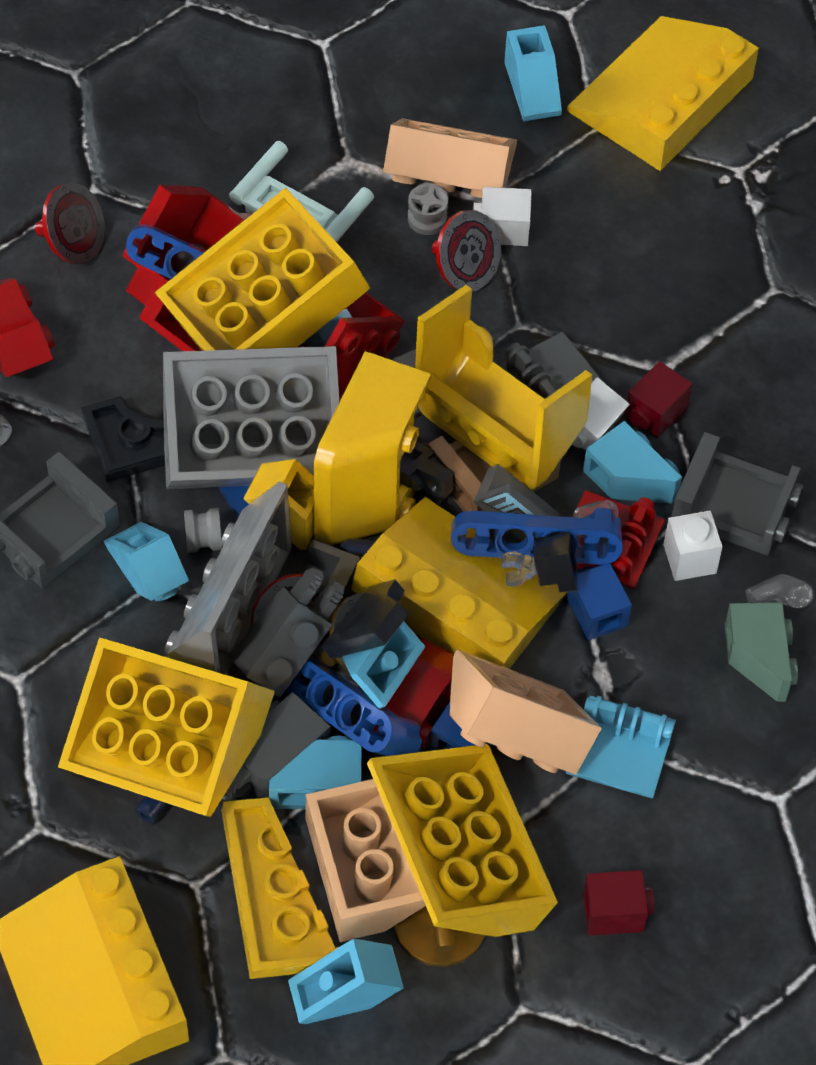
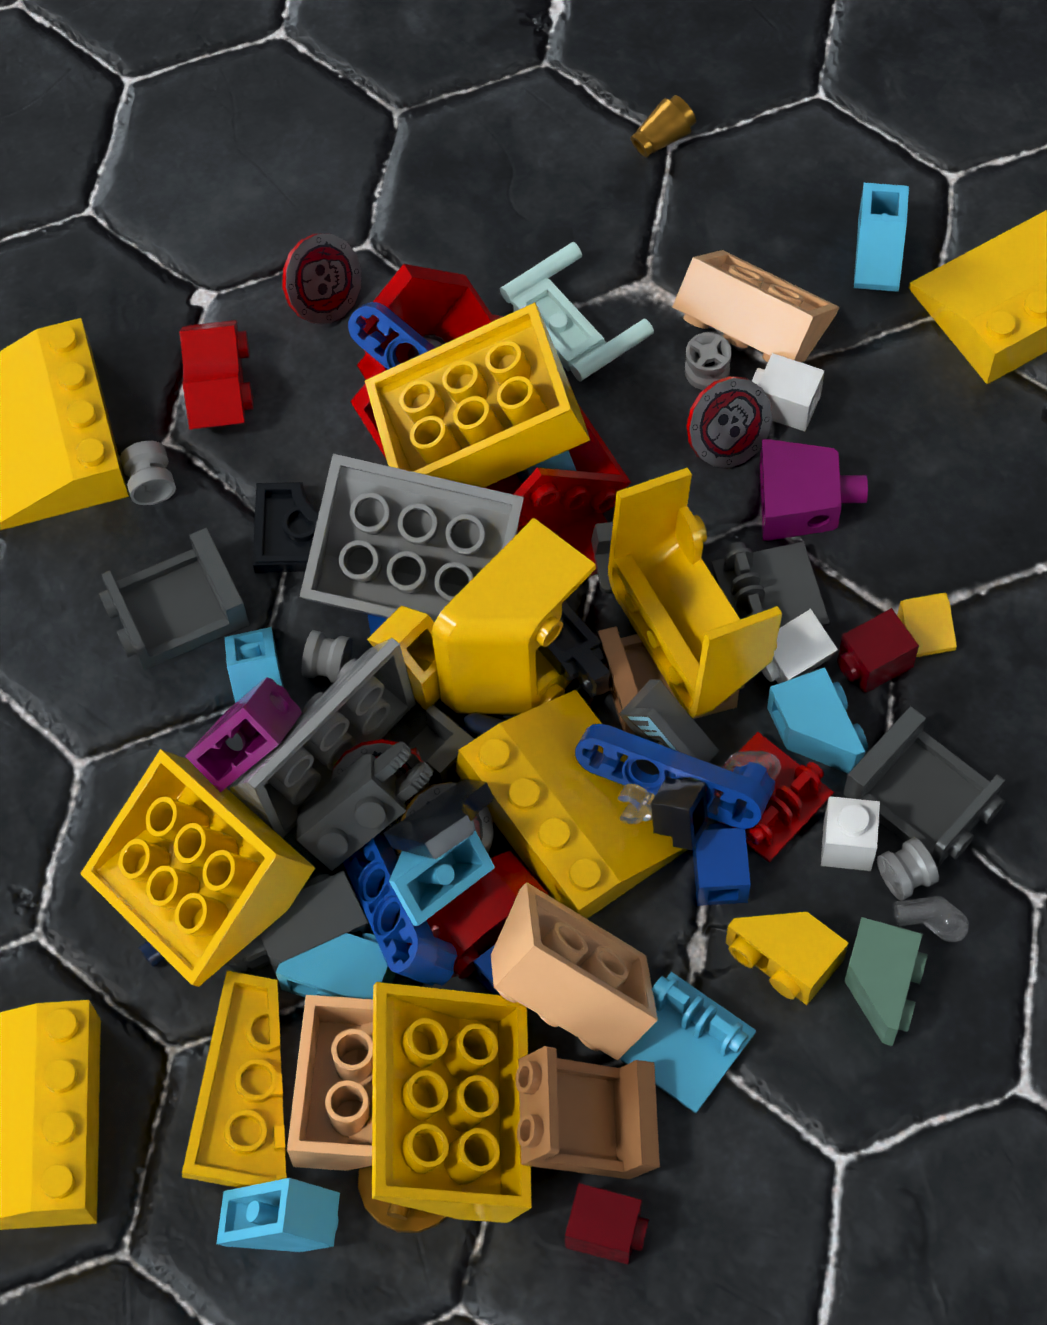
camera: 25 degrees right, 5 degrees up
none -> magenta torso [185,677,302,792]
none -> medium nougat panel [516,1046,660,1180]
none -> pearl gold cone [631,95,696,157]
none -> yellow slope [725,912,849,1005]
none -> magenta torso [759,439,868,541]
none -> light grey wheel [877,837,939,901]
none -> yellow slope [897,593,957,657]

